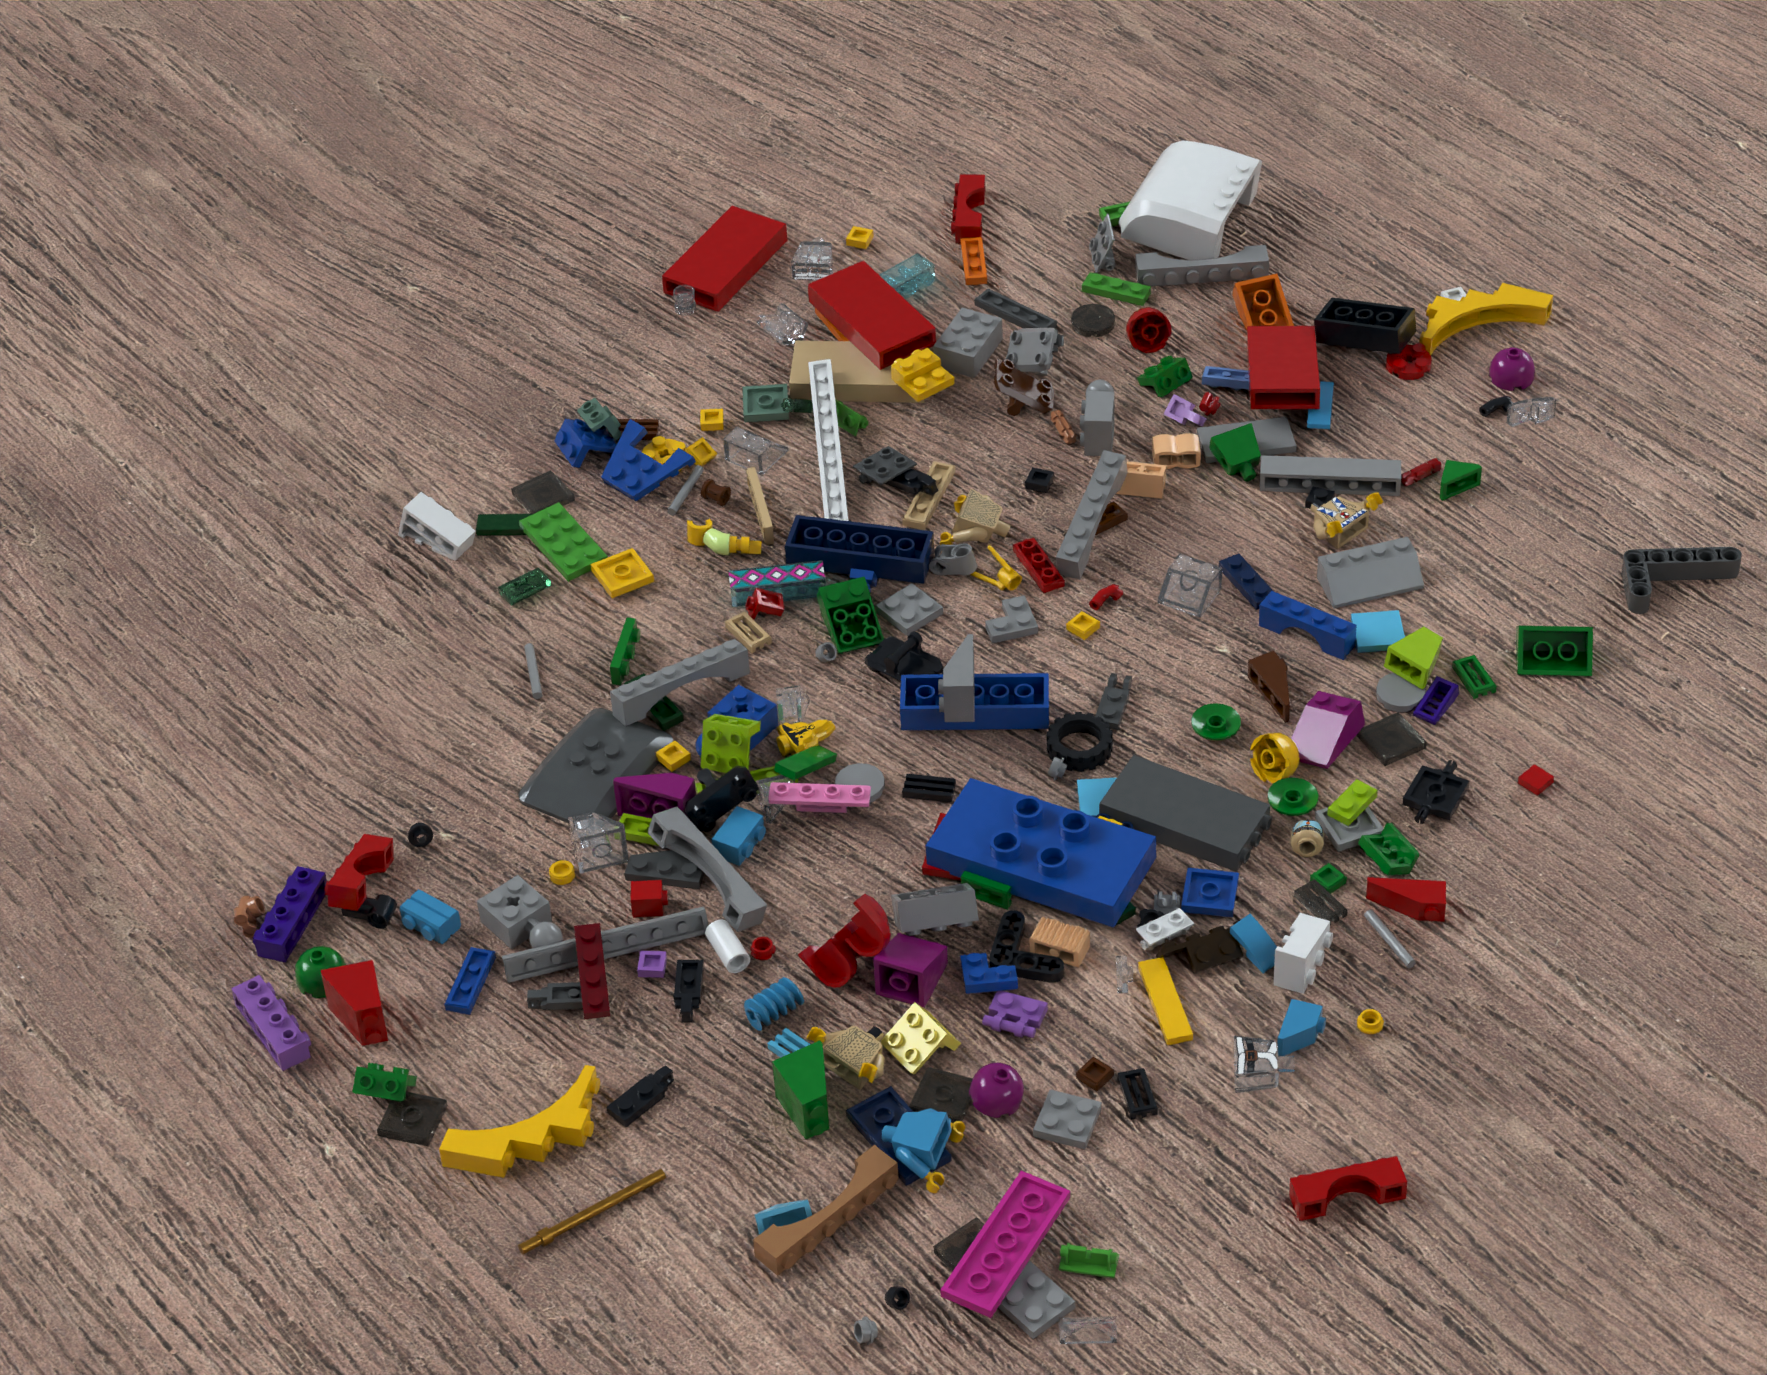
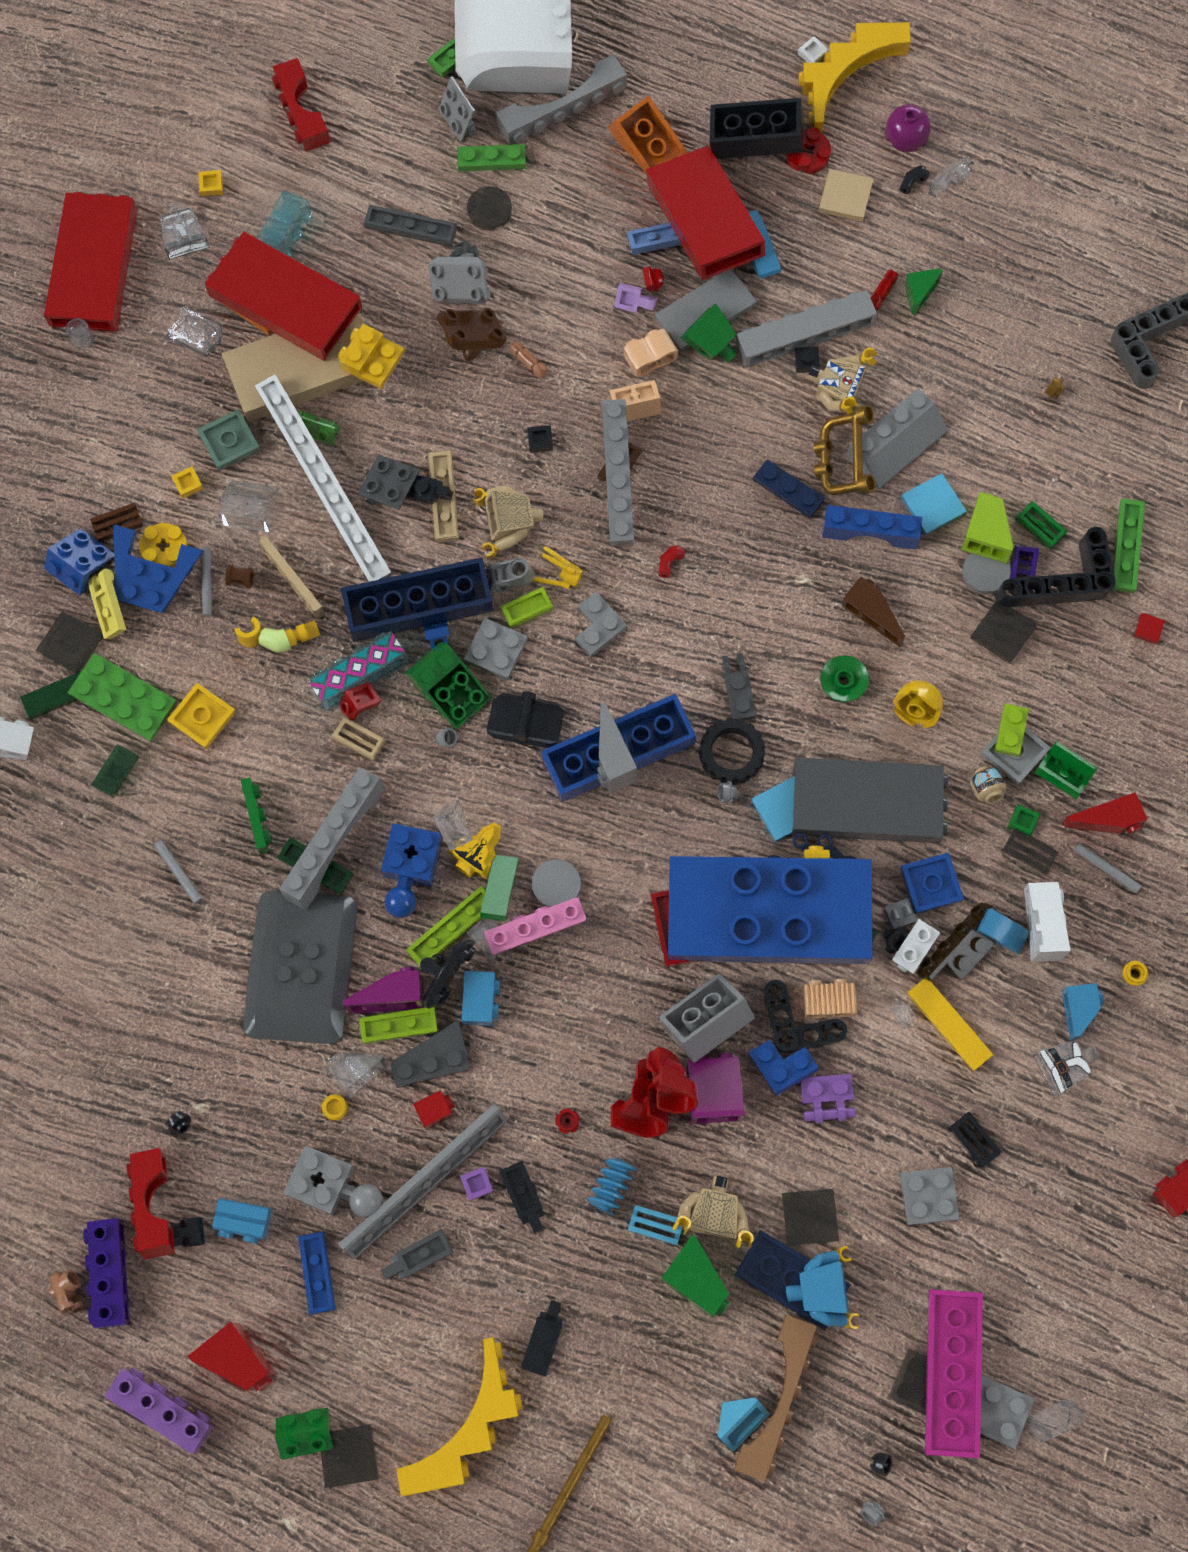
camera: 25 degrees left, 30 degrees up
green cylinder [295,946,346,998] -> none
dark red plate [574,923,611,1020] -> none
sand green bracket [577,398,622,441] -> none
light grey arch [648,807,767,932] -> none
yellow plate [656,741,691,772] -> none
yellow tile [685,437,717,466] -> none
lime bracket [701,714,761,773] -> none
white pin [705,919,750,973] -> none
clear green axle [781,398,814,414] -> none
light yellow bracket [881,1002,961,1075] -> none
black tile [902,774,956,803] -> none
light grey brick [933,308,1003,378] -> none
orange plate [960,237,987,285] -> none
green tile [961,871,1012,910] -> none
magenta cylinder [969,1062,1024,1118] -> none
red tile [1013,538,1065,594] -> none
bright green hinge [1059,1243,1119,1278] -> none
yellow tile [1066,611,1100,640] -> none
reddish brown tile [1076,1057,1114,1091] -> none
light grey brick [1080,380,1115,456] -> none
red cylinder [1126,307,1172,353] -> none
green bracket [1137,356,1193,397] -> none
clear slope [1158,553,1222,618] -> none
green dish [1268,777,1319,816] -> none
slope [1291,691,1365,769] -> none
black plate [1402,760,1469,824] -> none
green slope [1516,625,1593,676] -> none
none -> light yellow plate [88,568,126,639]
none -> lime tile [500,587,554,629]
none -> pearl gold bar [813,404,876,495]
none -> tan tile [819,169,874,222]
none -> black beam [995,527,1116,607]
none -> pearl gold plate [1044,377,1065,399]
none -> bright green plate [1112,498,1145,593]

